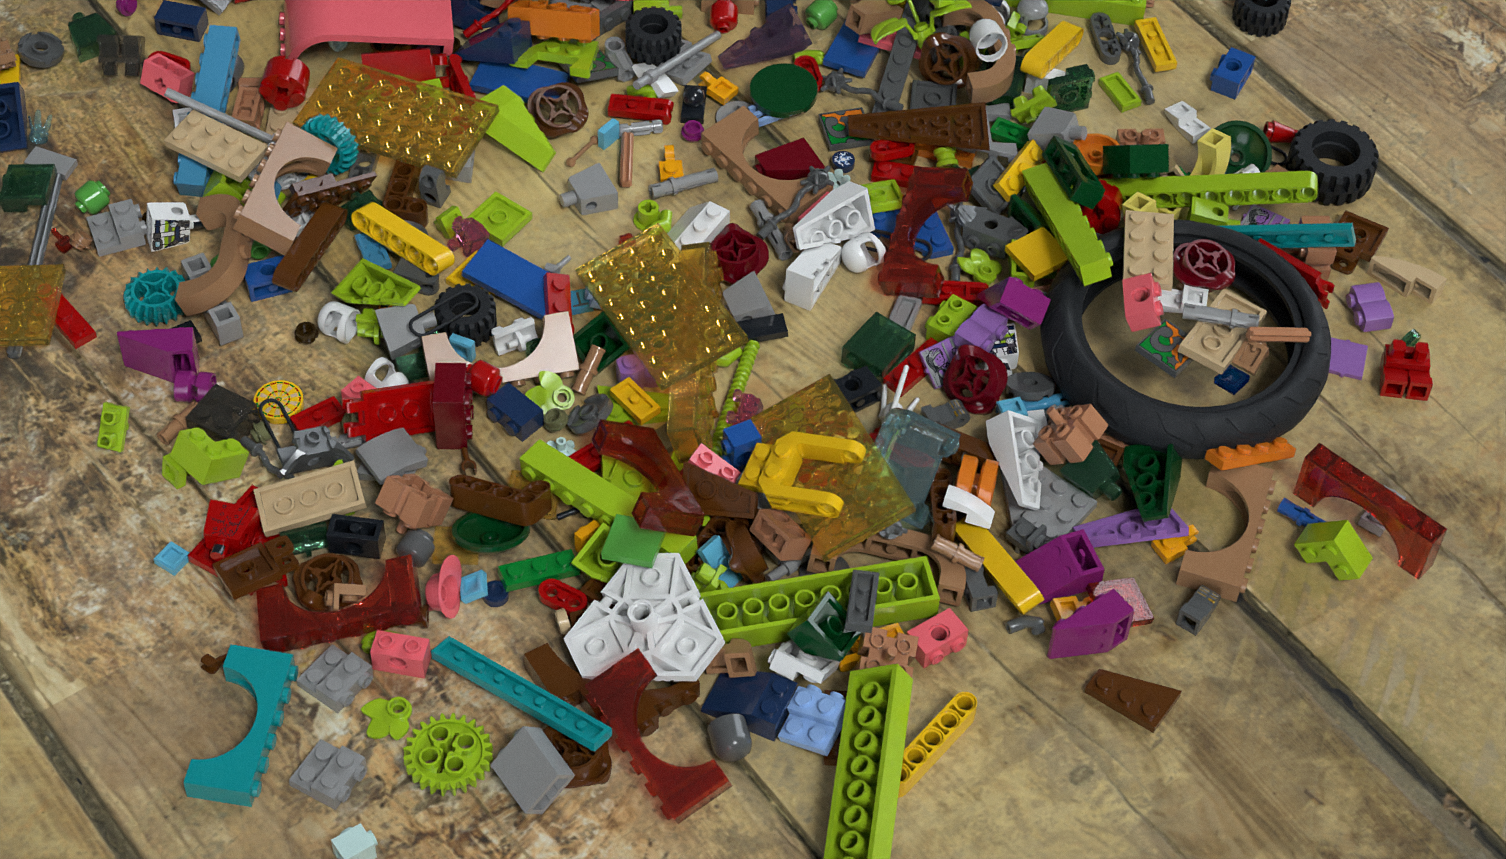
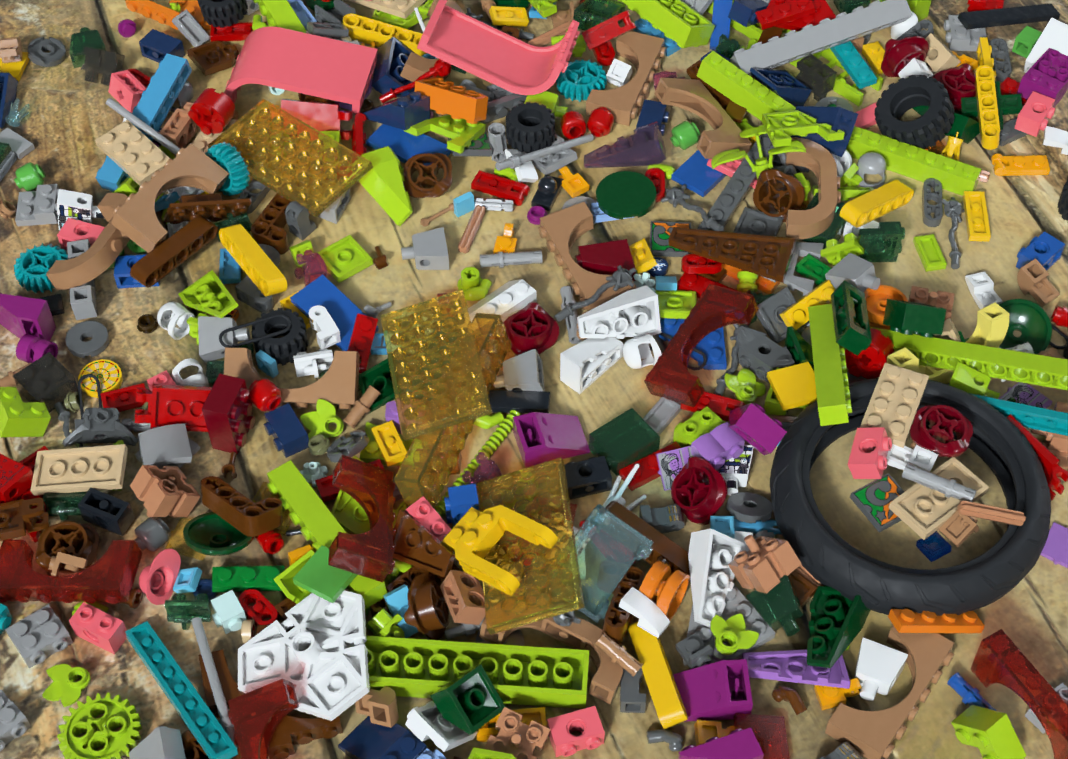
camera: 20 degrees right, 0 degrees up
dark grey tile [845,569,879,633] -> none
white helmet [969,19,1008,62] -> none
none -> coral brick [57,218,105,250]
none -> dark grey tile [65,321,109,358]
none -> clear green hips [164,593,212,630]
none -> reddish brown plate [187,41,239,76]
none -> light grey bar [191,617,239,748]
none -> light aqua brick [210,590,247,634]
none -> red cone [255,530,284,554]
none -> white leg [309,305,341,350]
none -> reddish brown hand [374,246,388,270]
none -> magenta slope [513,412,590,468]
none -> red head [560,111,587,140]
none -> yellow plate [629,238,657,274]
none -> medium azure tile [655,276,677,291]
none -> lime plate [710,613,759,655]
none -> reddish brown arm [772,685,807,715]
none -> white torso [854,637,908,701]
none -> medium nougat brick [1017,258,1060,307]

